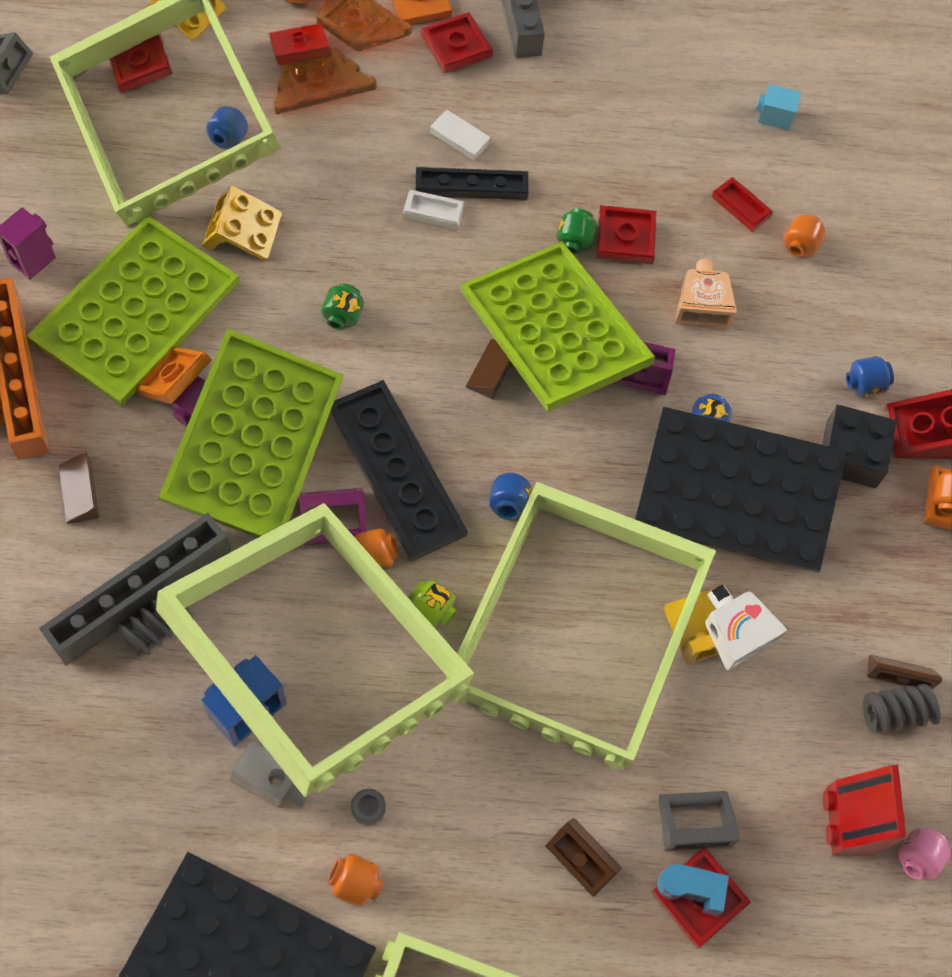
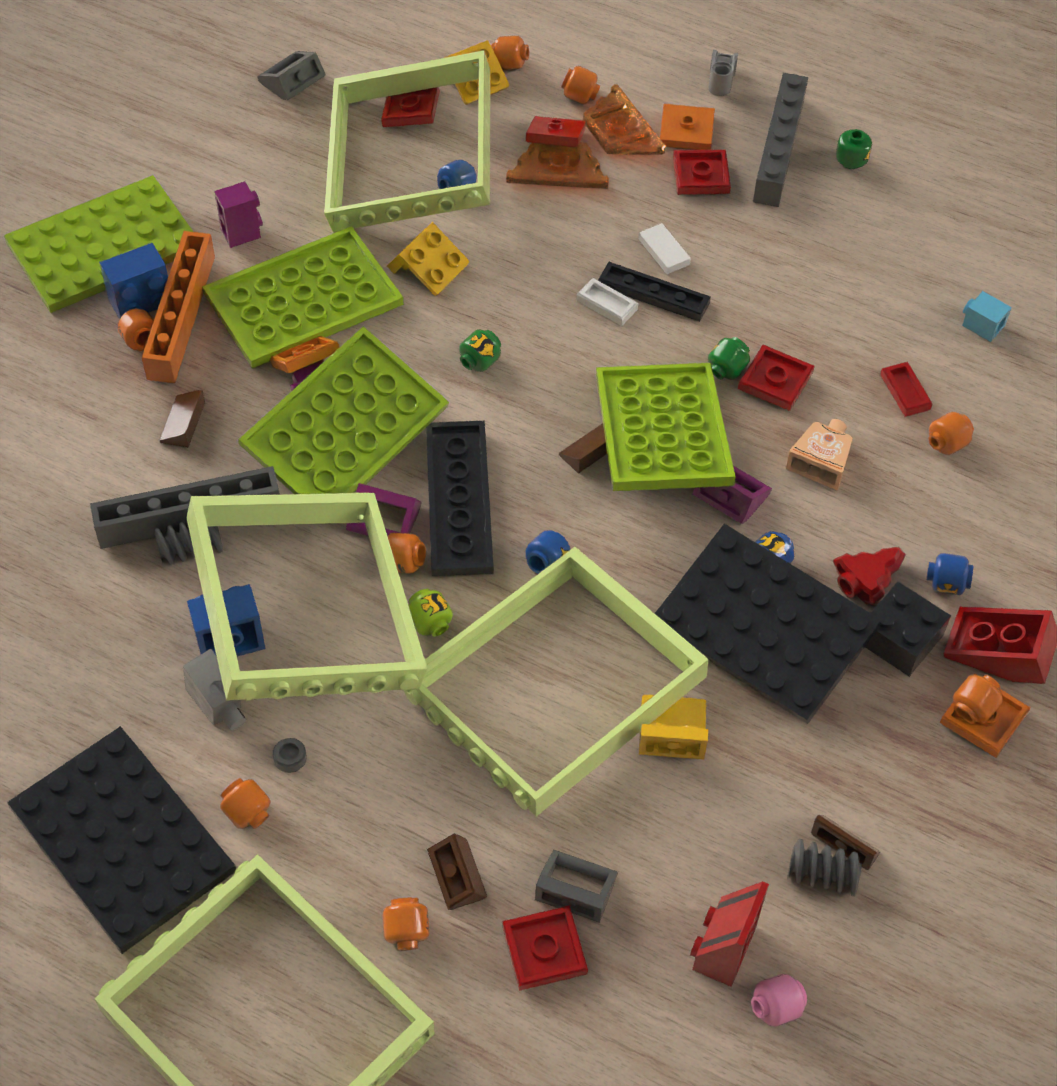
camera: 30 degrees right, 10 degrees down
dark azure leg [657,864,729,916] -> none
white torso [705,584,787,671] -> none
none -> orange head [383,897,429,951]
none -> red rock [833,547,906,605]

